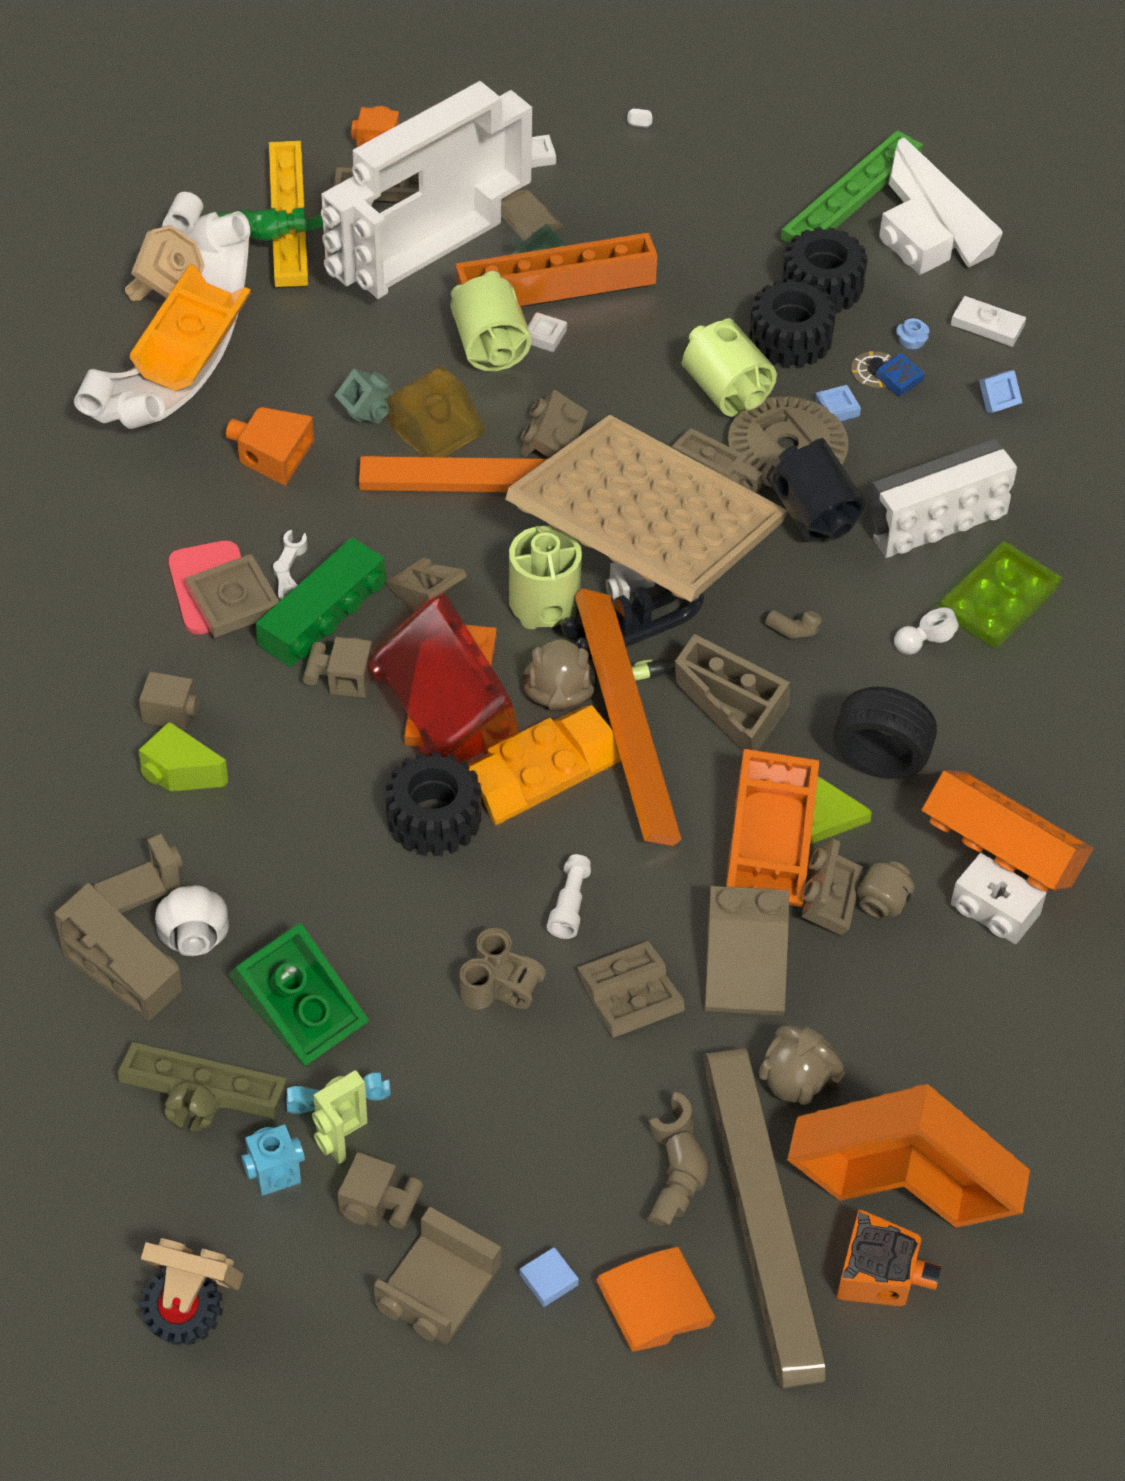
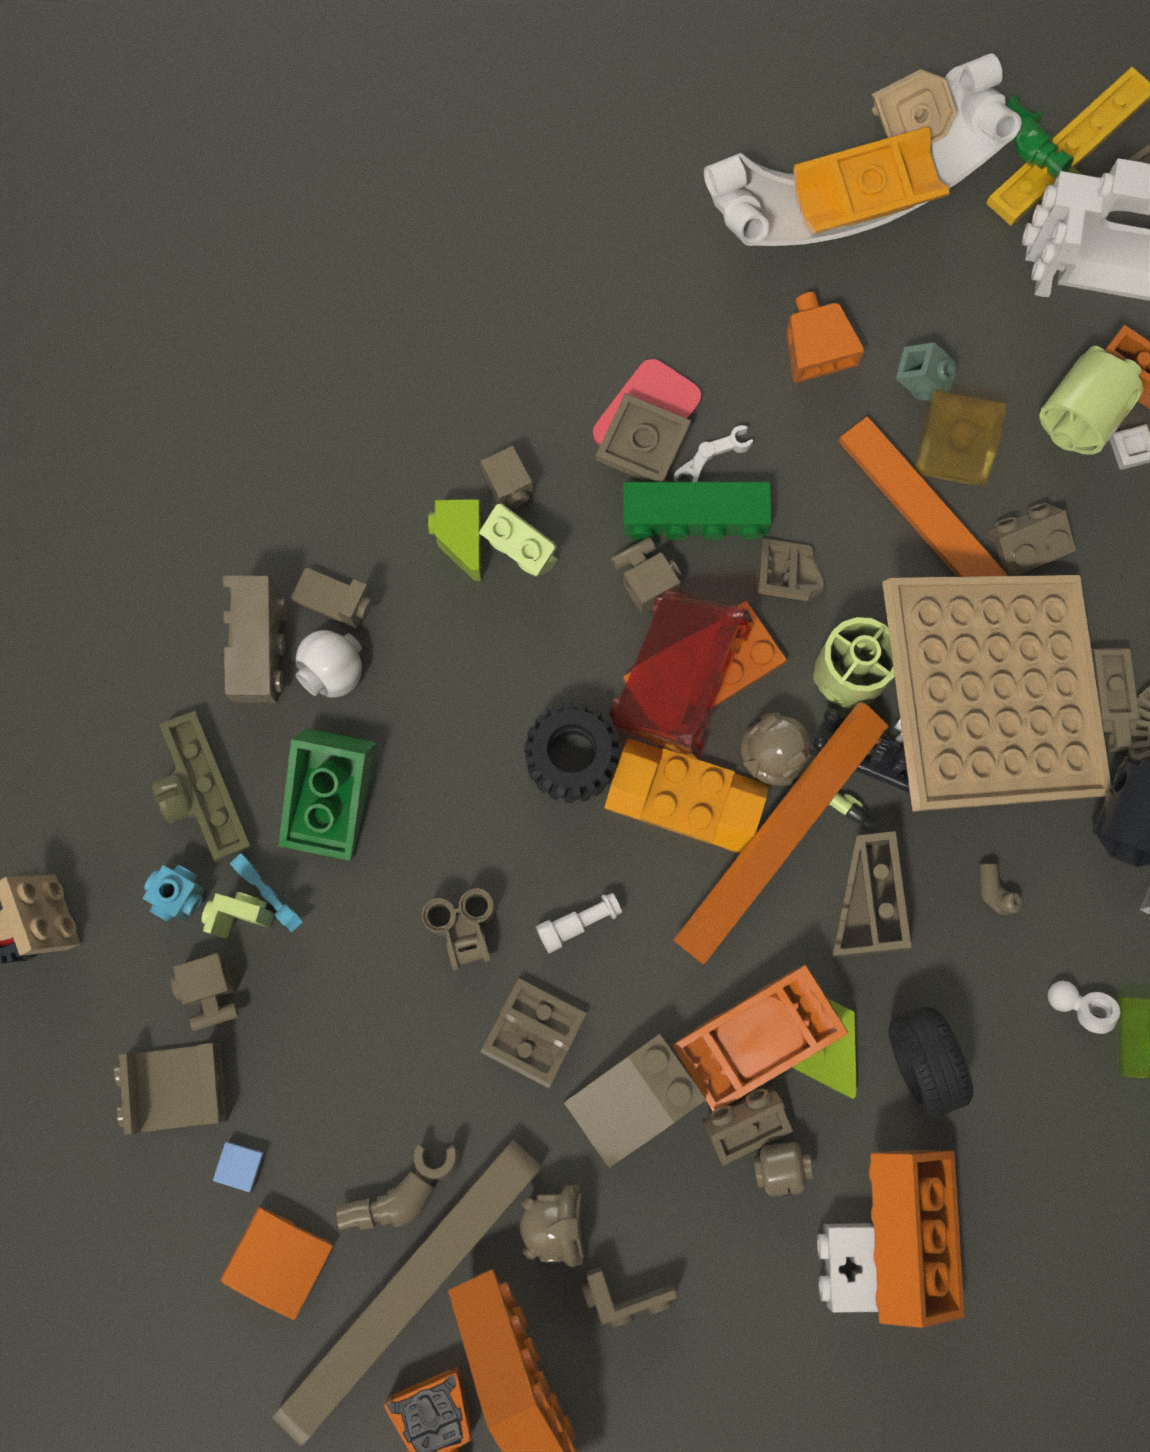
camera: 55 degrees right, 25 degrees up
none -> yellowish green bracket [479,504,558,576]
none -> dark tan bracket [581,1266,678,1327]

